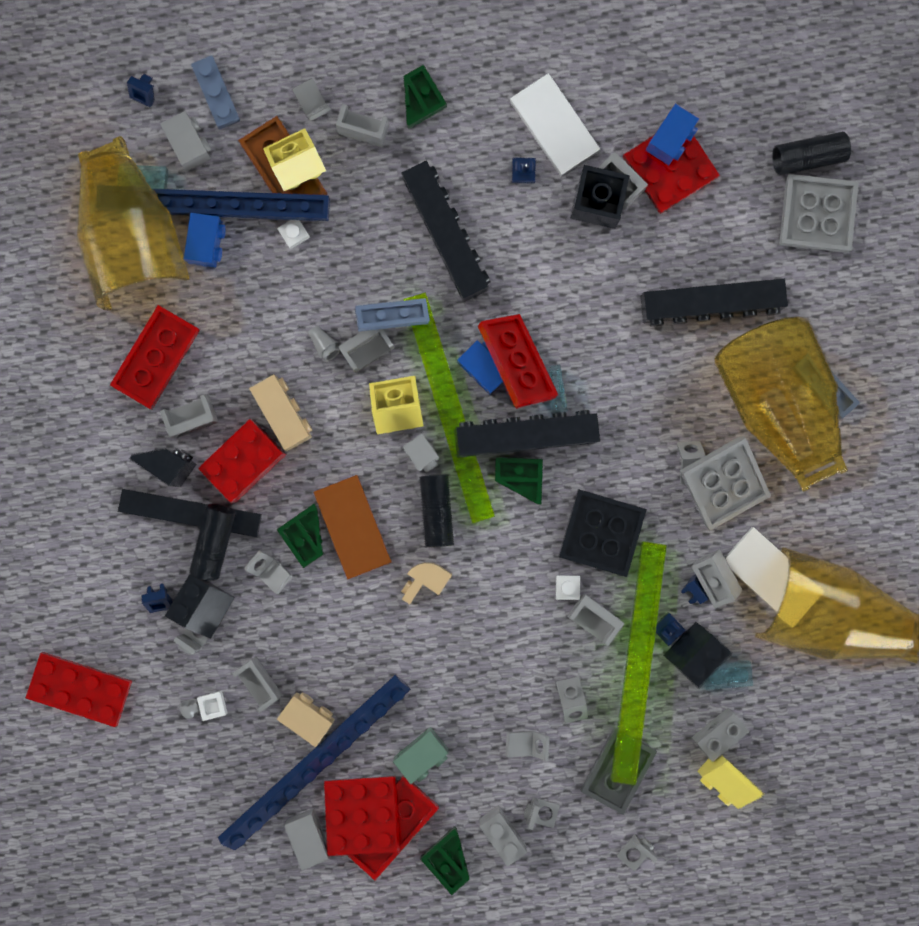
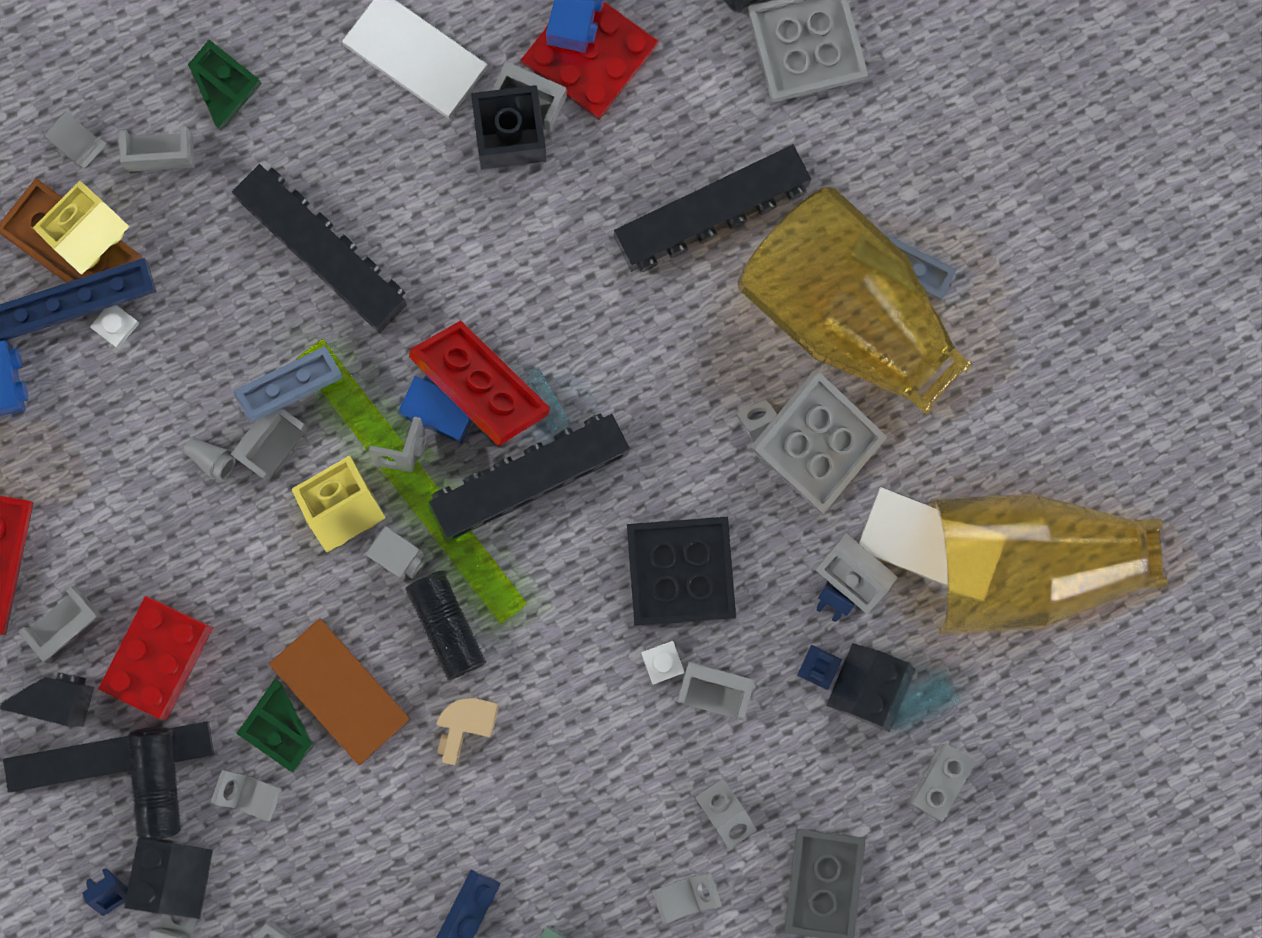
camera: 25 degrees left, 5 degrees down
tan brick [249,375,312,451] -> none
dark green wing [495,457,543,505] -> none
dark blue tile [512,157,536,183] -> none
clear neon green plate [611,541,667,785] -> none
light yellow slope [697,755,763,809] -> none
none -> light grey bracket [369,417,426,473]

